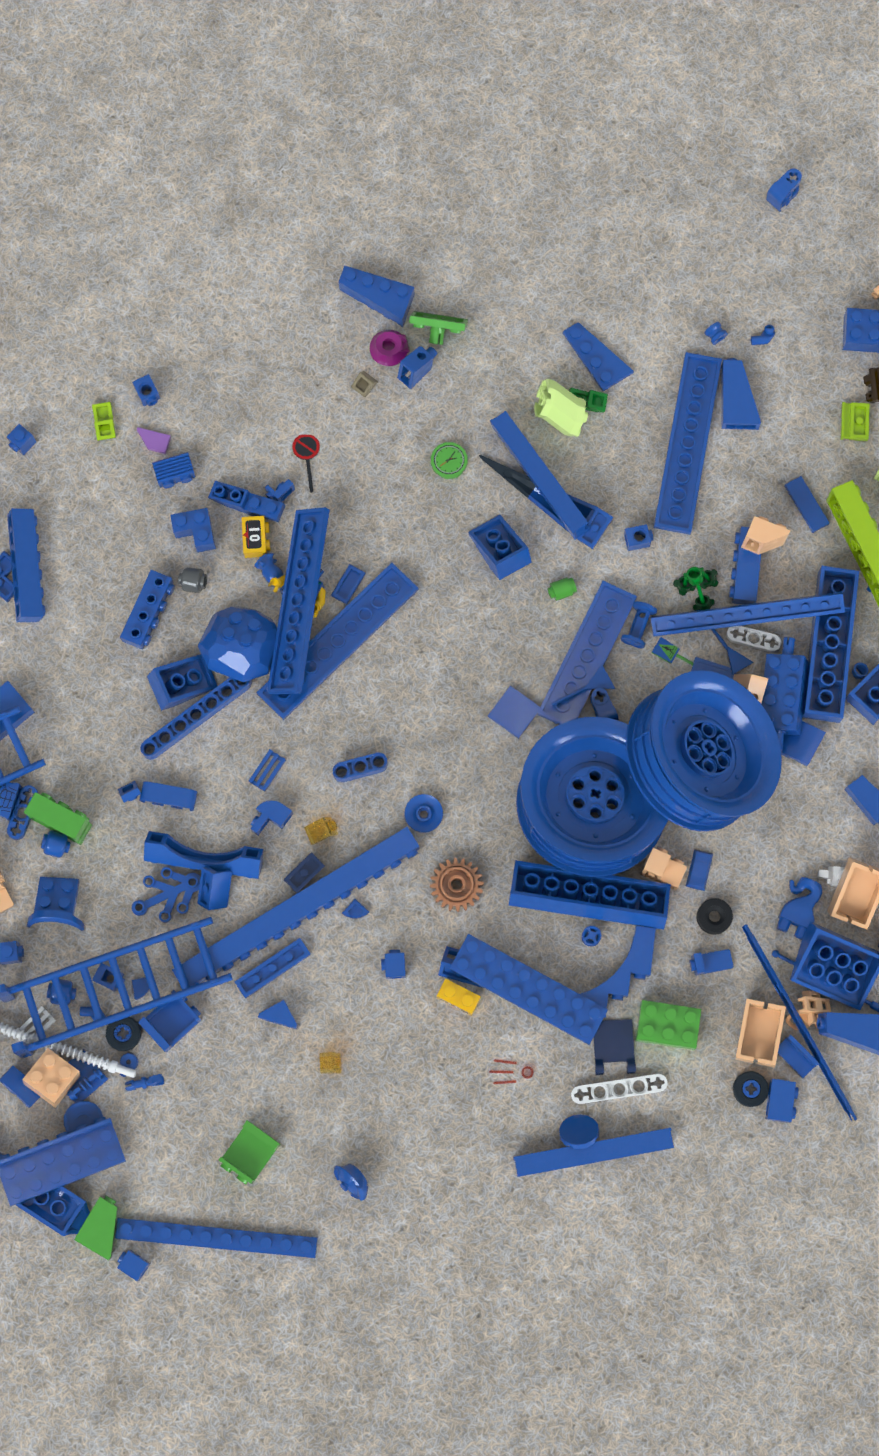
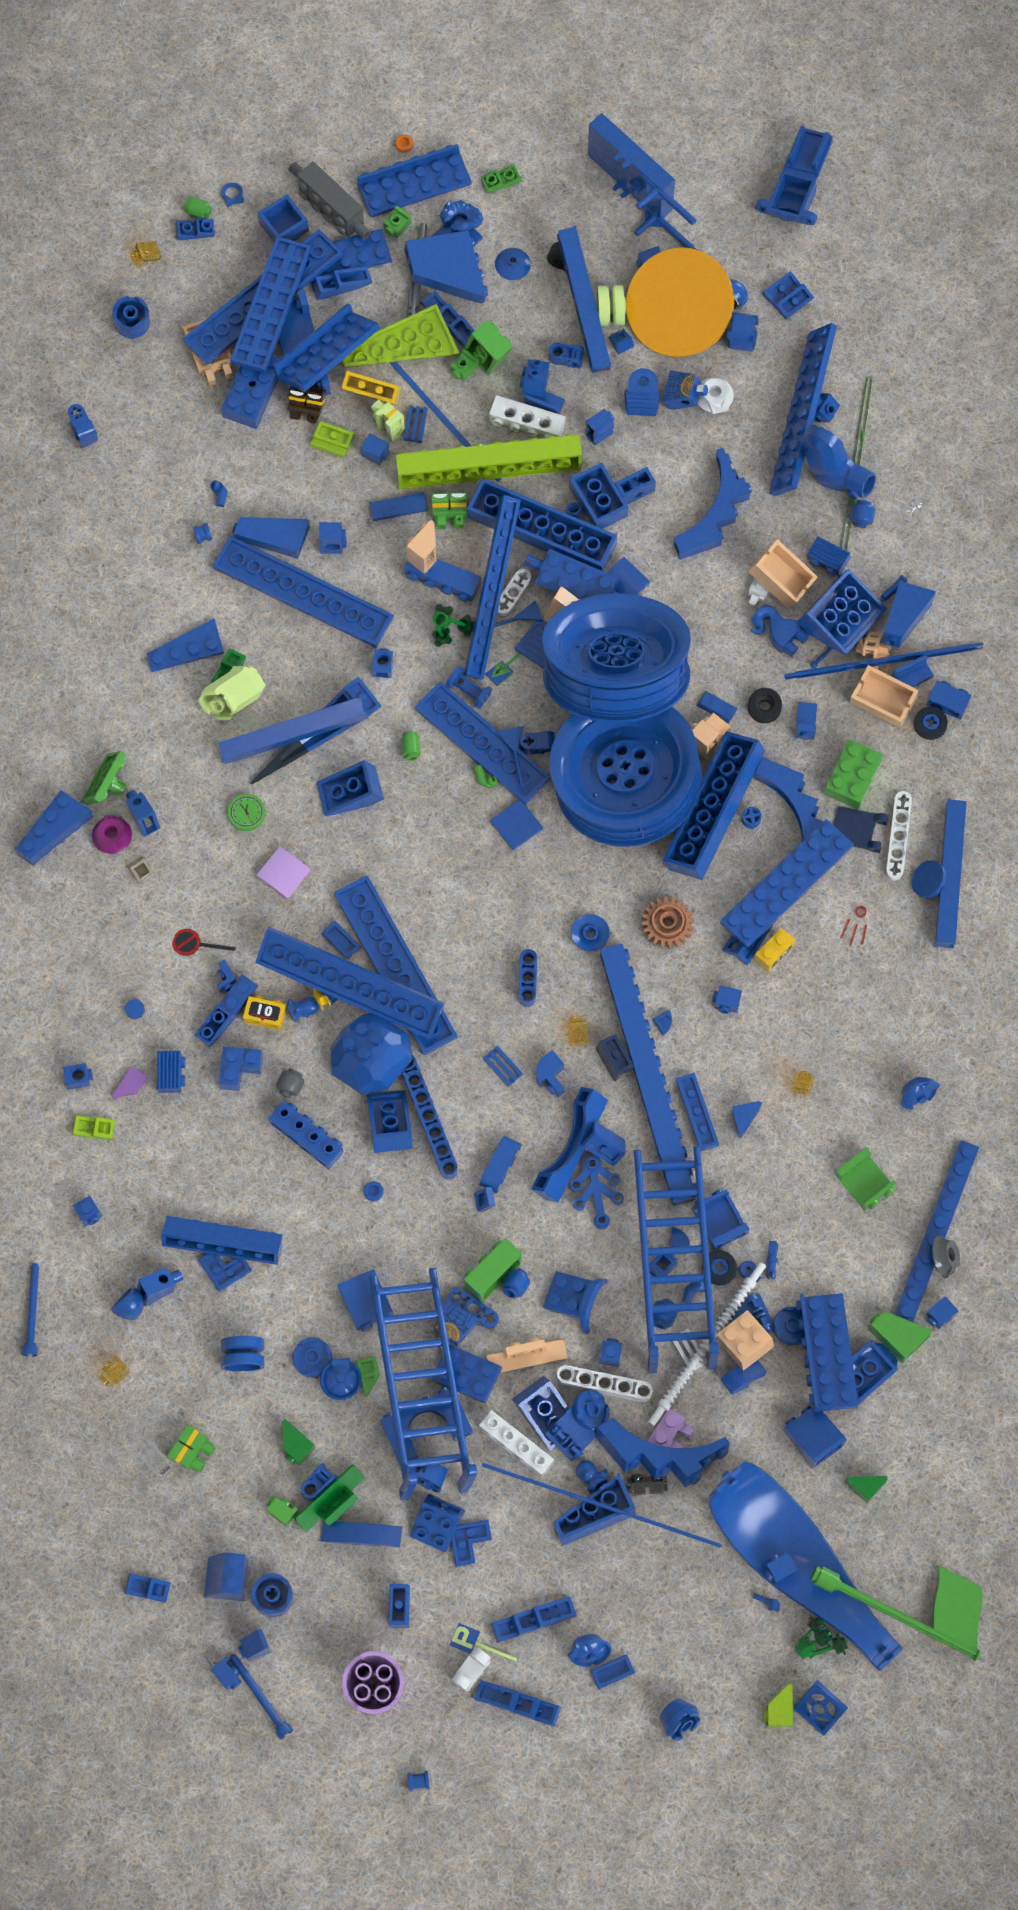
camera: 75 degrees left, 5 degrees down
none -> blue tile [125,999,145,1019]
none -> lavender slope [255,846,311,899]
none -> blue brick [319,522,347,554]
none -> blue brick [360,433,390,465]
none -> blue tile [364,1181,383,1202]
none -> bright green hips [432,493,467,529]
none -> bright green arm [474,765,497,788]
none -> dark grey piece [932,1235,960,1278]

